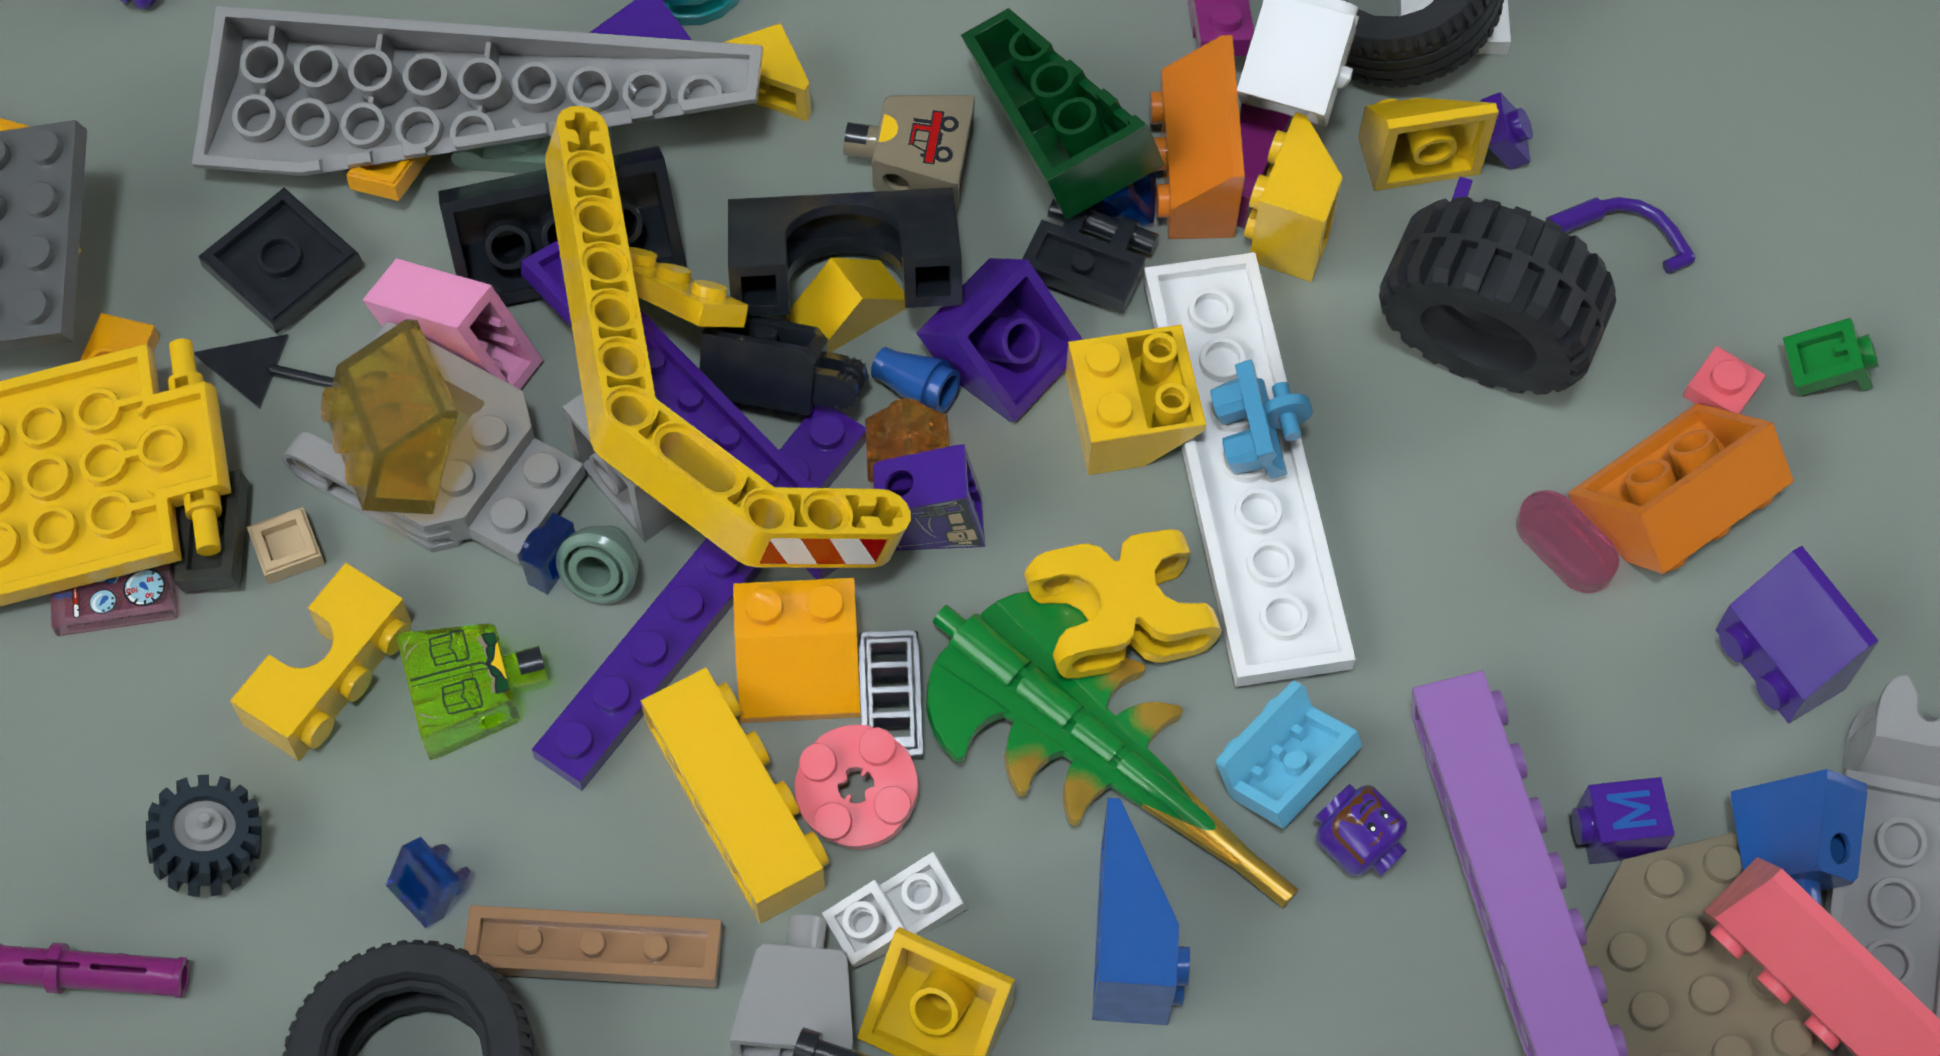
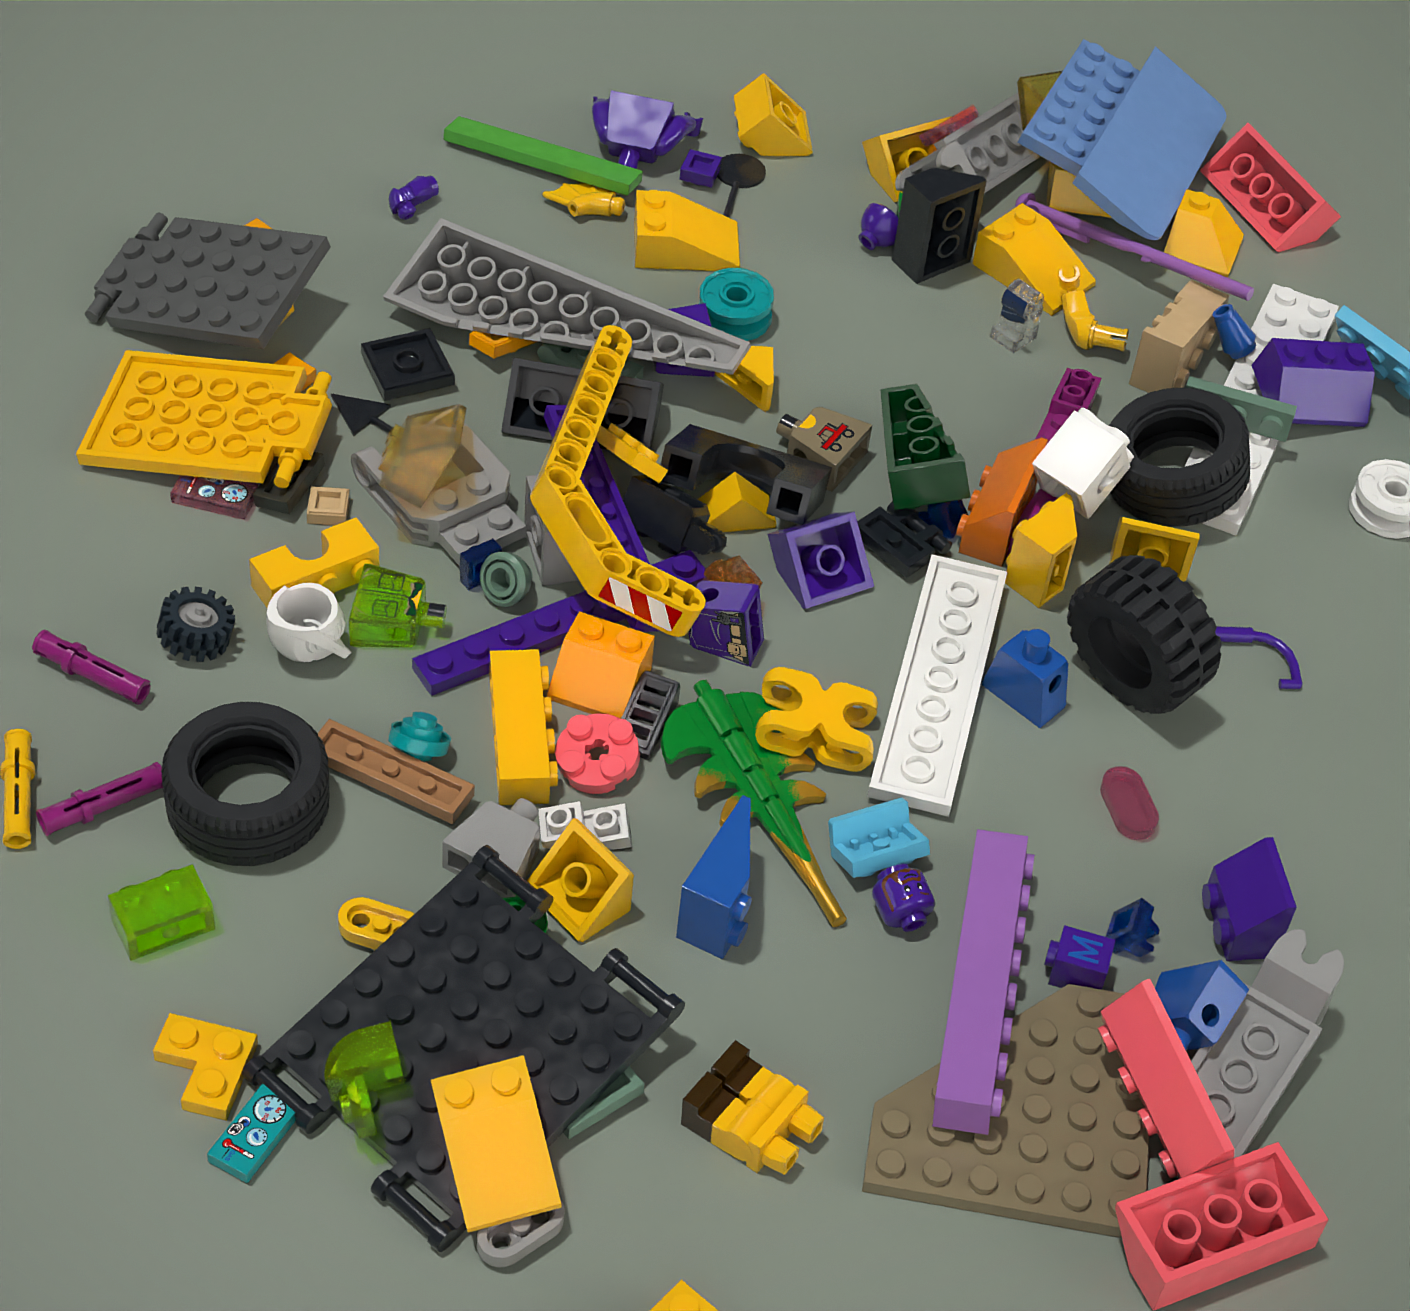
camera: 20 degrees right, 15 degrees down
bright pink slope [363,258,543,390] -> none
clear blue tile [386,836,471,928] -> none
blue cone [871,347,960,413] -> none
yellow slope [1065,324,1207,475] -> none
dark azure hips [1210,359,1313,479] -> none
dark purple plate [1480,92,1533,170] -> none
orange slope [1568,403,1794,574] -> none
coral plate [1683,345,1766,414] -> none
green bracket [1783,317,1879,396] -> none
none -> white helmet [266,583,351,662]
none -> teal plate [388,712,451,761]
none -> blue torso [982,629,1069,728]
none -> clear blue tile [1105,898,1160,957]

